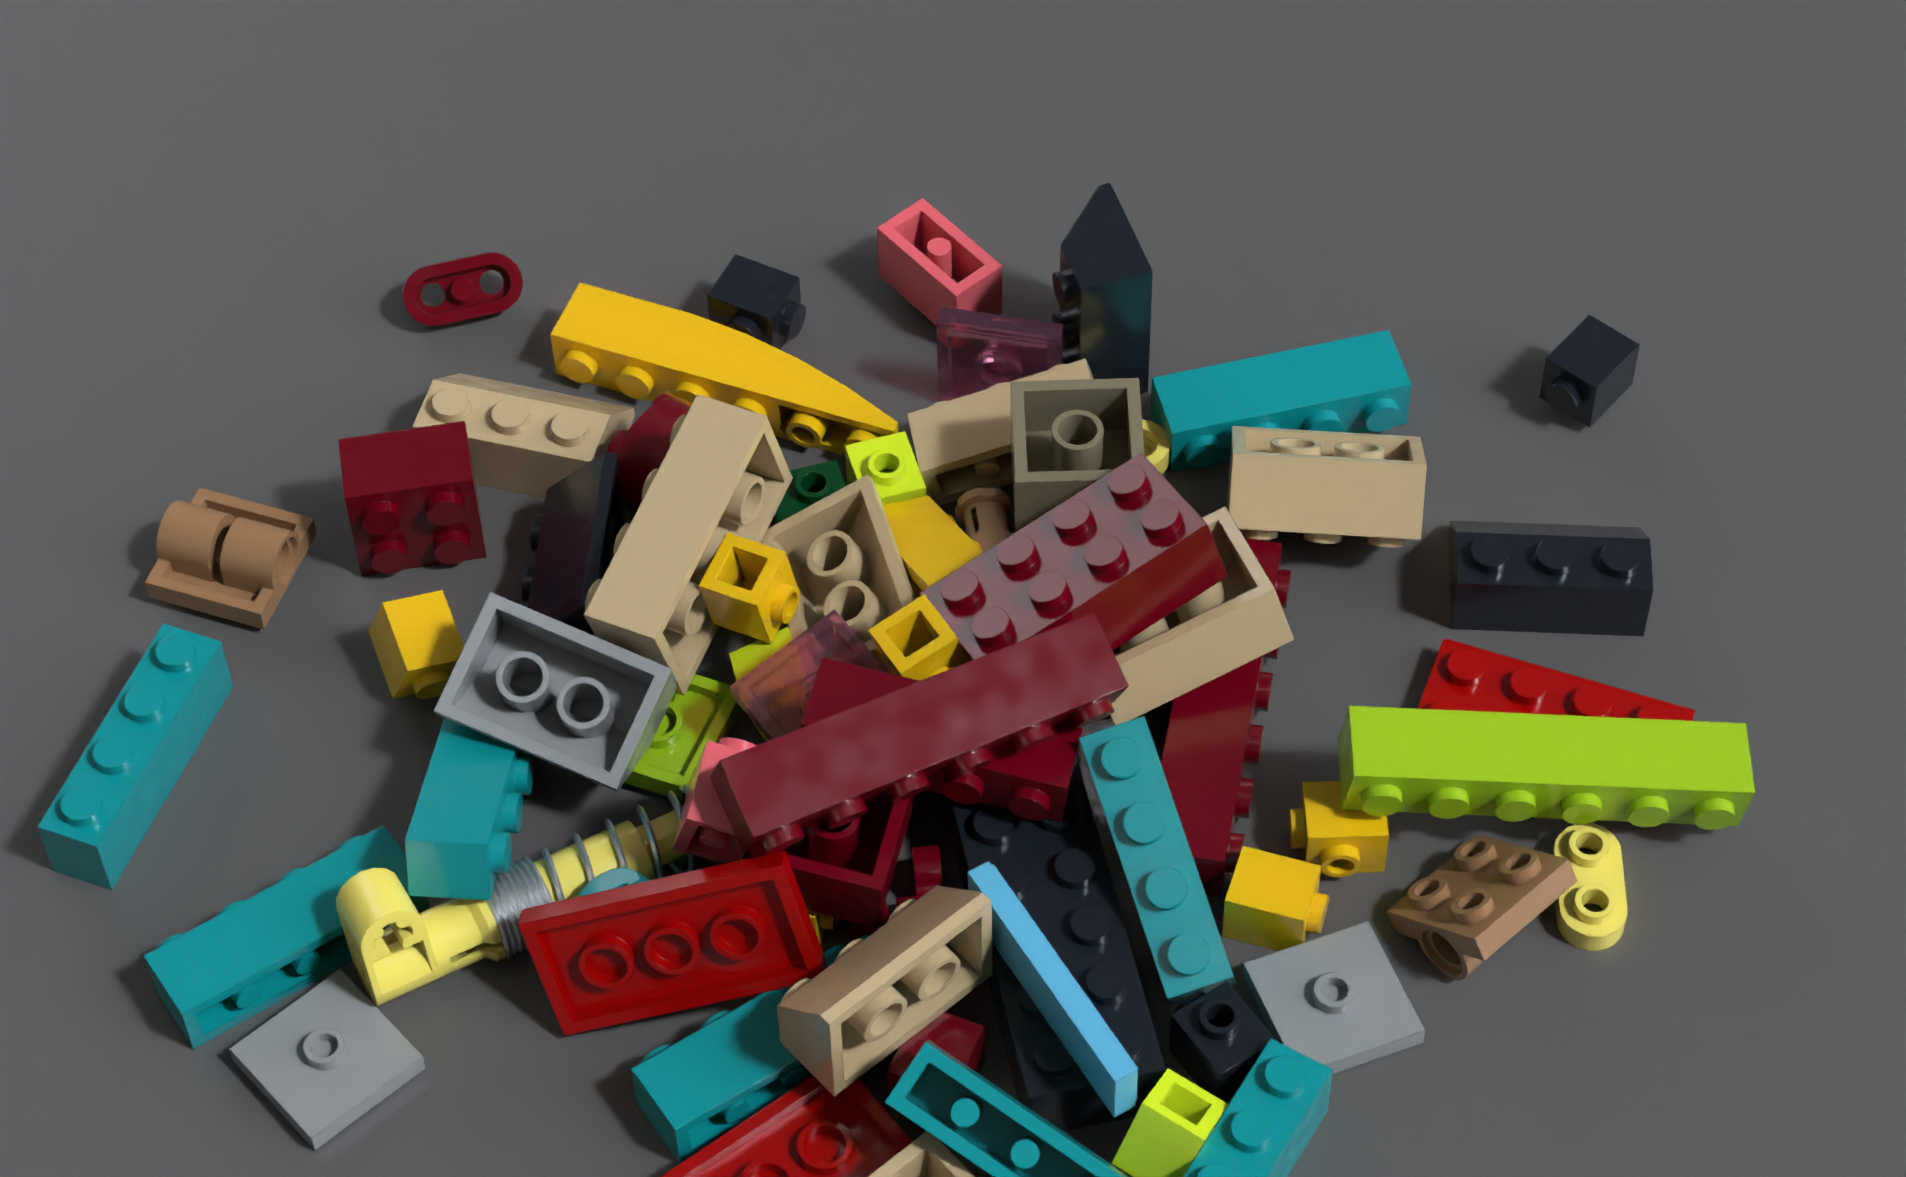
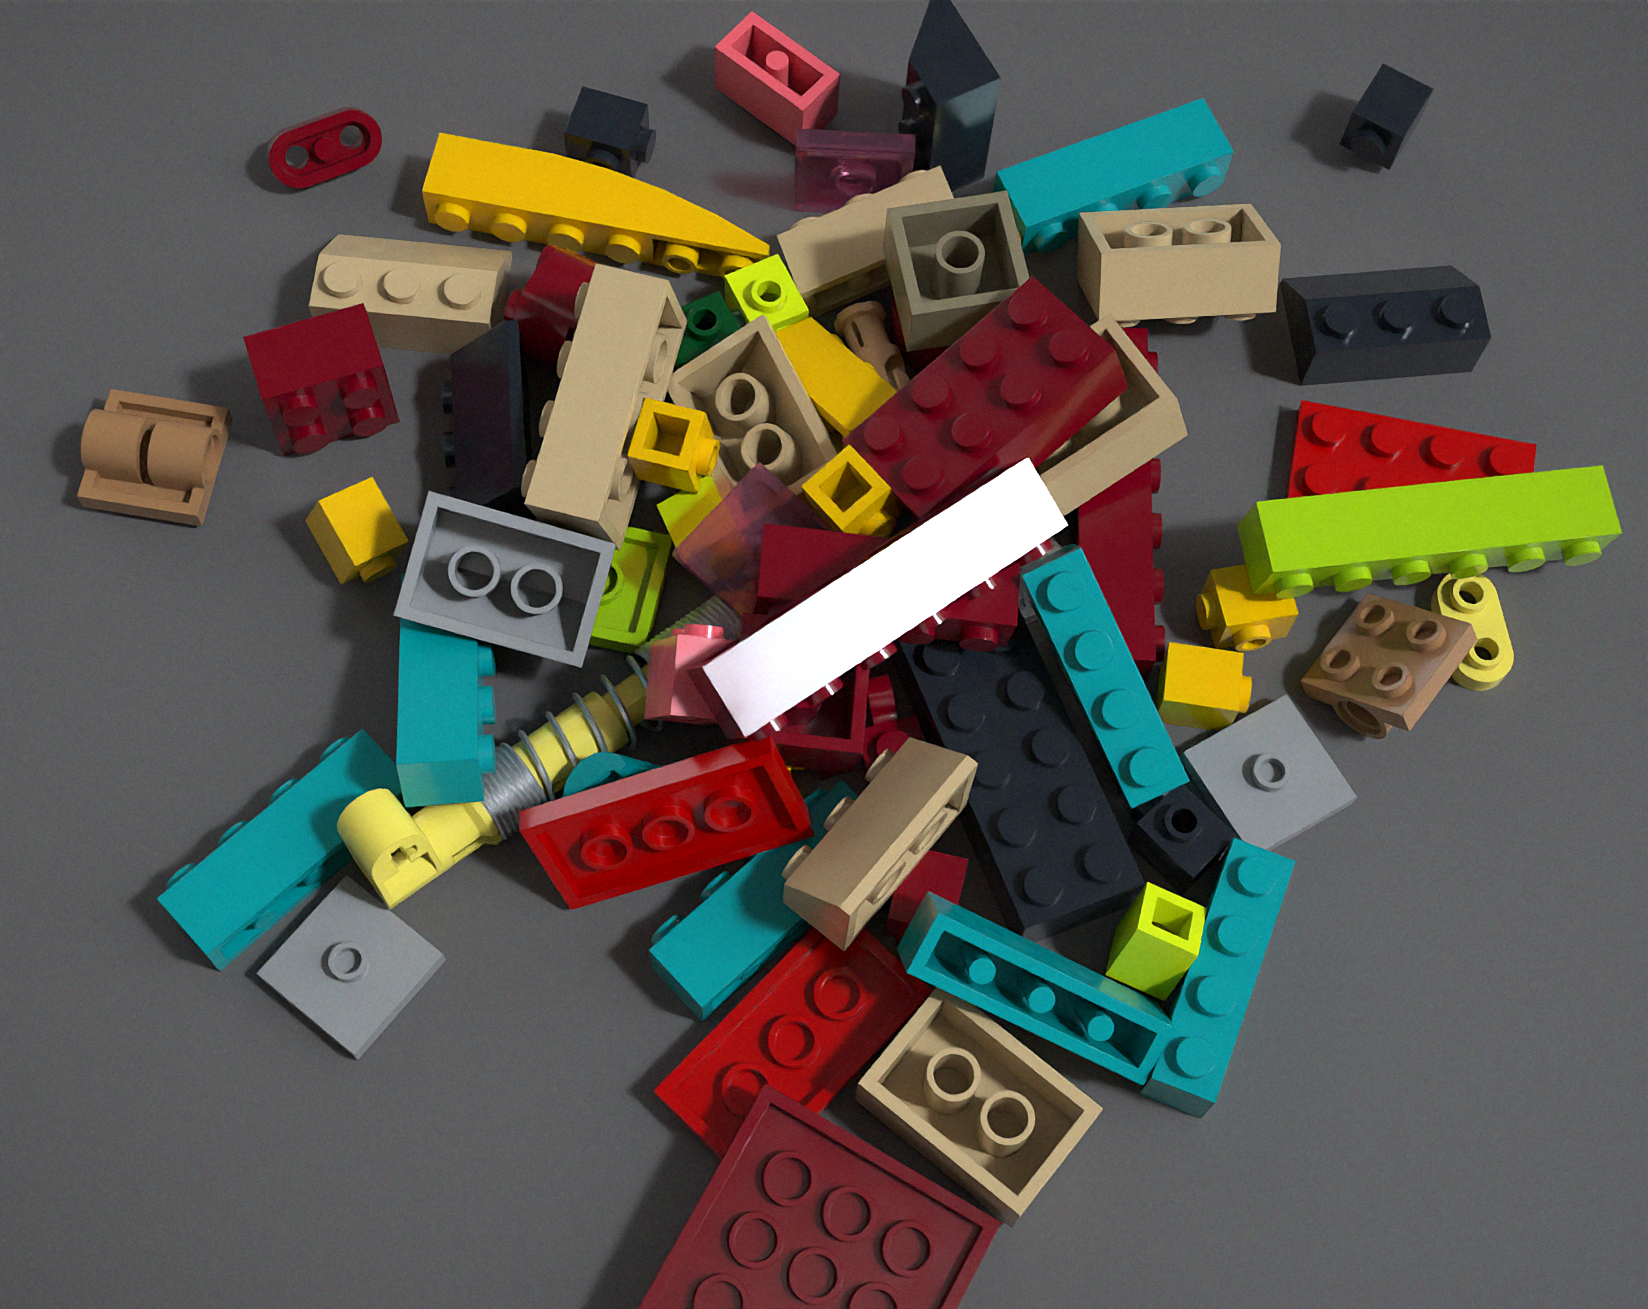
camera: 15 degrees left, 15 degrees up
teal brick [37,623,234,890] -> none
medium azure tile [968,861,1138,1117] -> none

